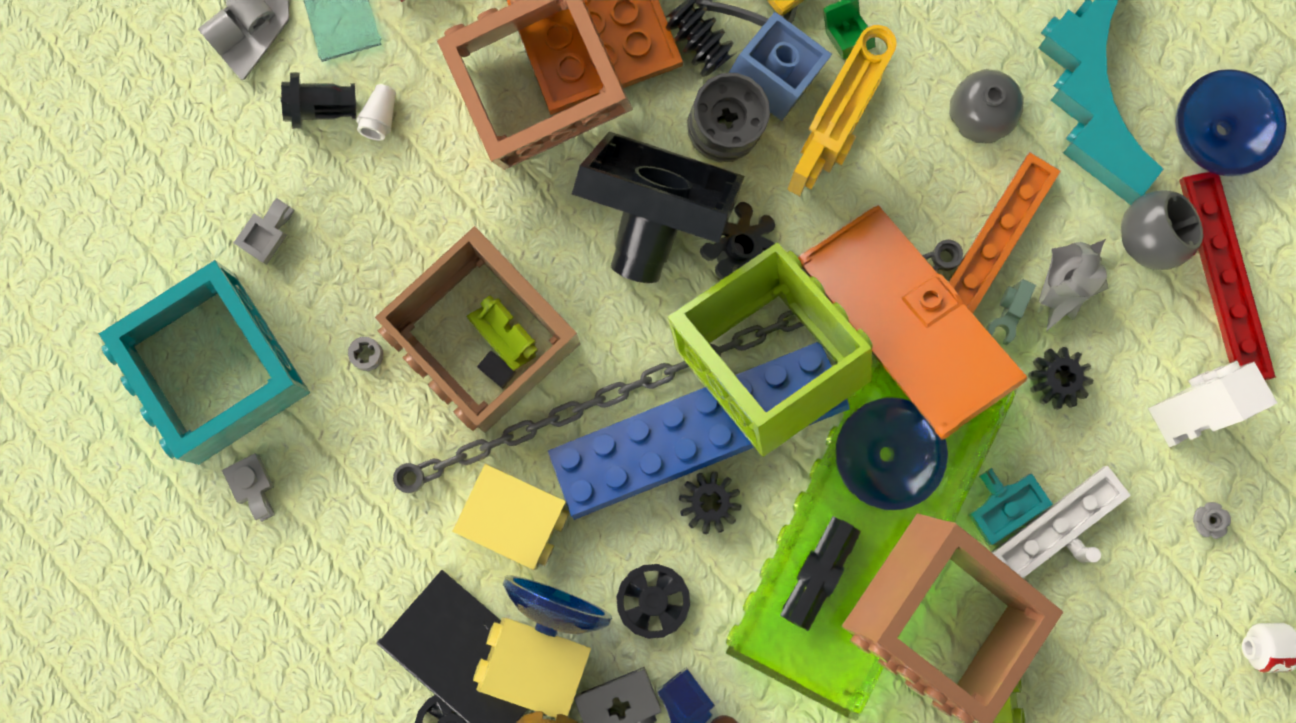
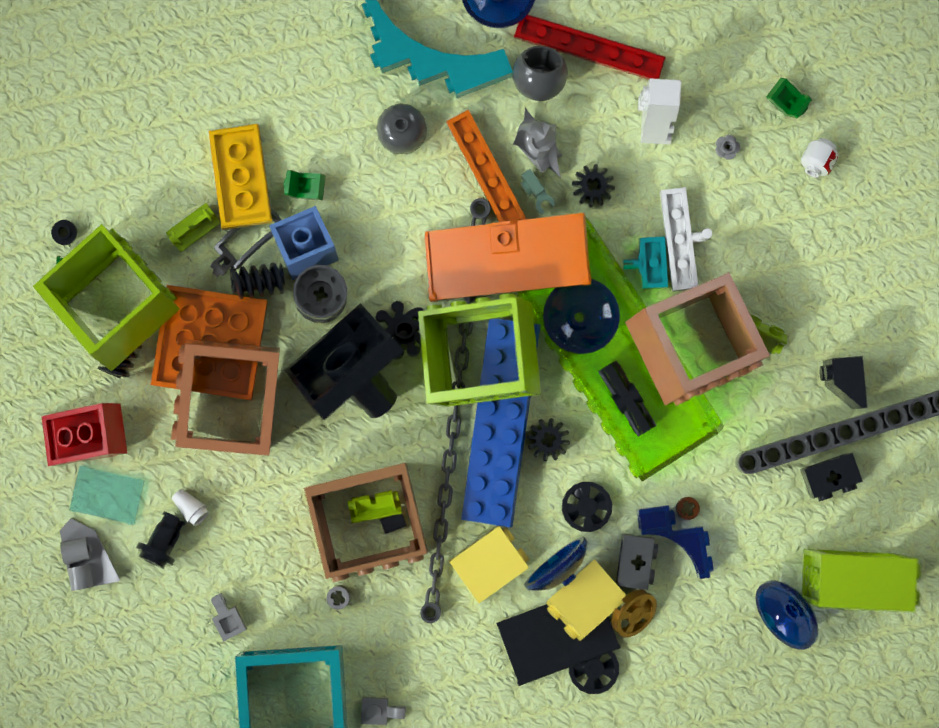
camera: 60 degrees left, 5 degrees up
yellow plate [787,25,897,197] -> none

